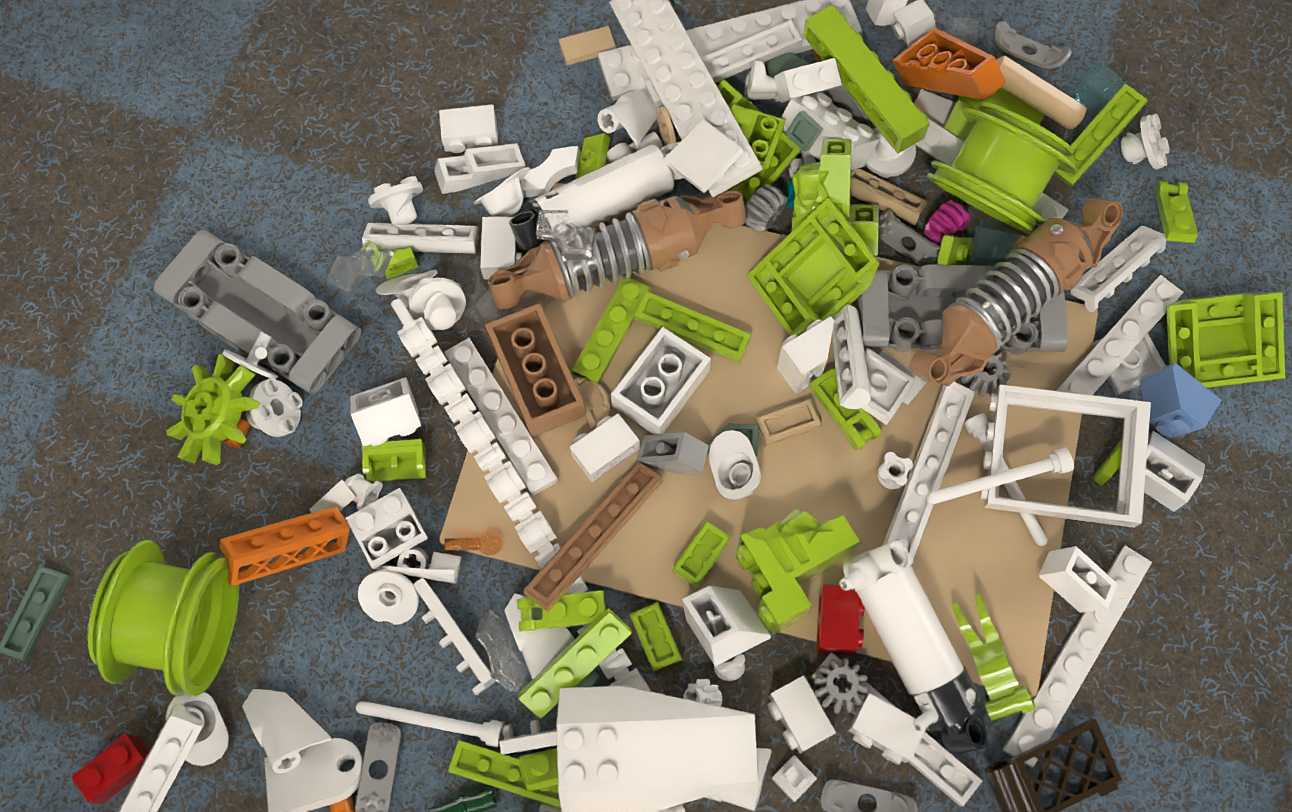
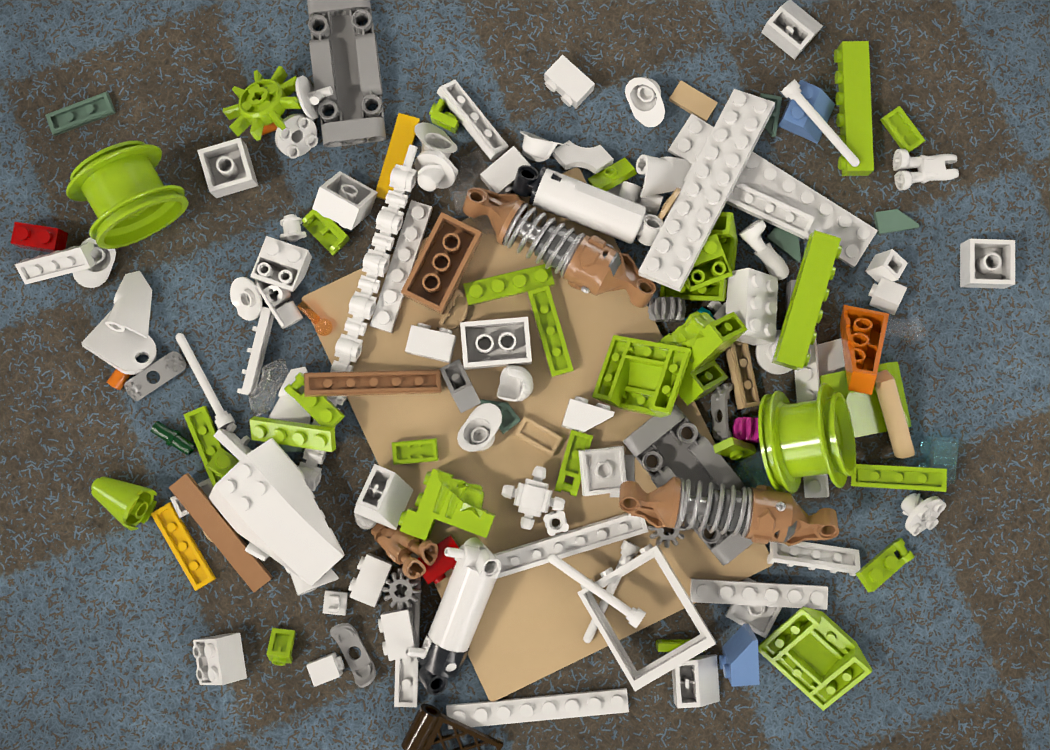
camera: 50 degrees right, 15 degrees up
orange fence [219,506,350,587] -> none
white sticker [309,480,355,513] -> none
clear tile [326,240,394,293] -> none
white plate [368,176,423,226] -> none
white slope [435,143,525,194] -> none
clear tile [536,210,595,260] -> none
lime plate [629,602,682,673] -> none
white tile [664,119,743,193] -> none
white gear [683,679,722,707] -> none
white brick [774,58,842,103] -> none
sand green tile [785,111,823,152] -> none
white brick [832,304,871,409] -> none
lime flag [951,593,1036,721] -> none
light grey piece [995,21,1072,69] -> none
white brick [1038,546,1118,613] -> none
none -> white brick [197,138,259,198]
none -> medium nougat piece [371,523,438,579]
none -> yellow tile [376,113,420,200]
none -> white hair [497,365,534,402]
none -> white piece [501,466,565,530]
none -> white piece [625,77,665,127]

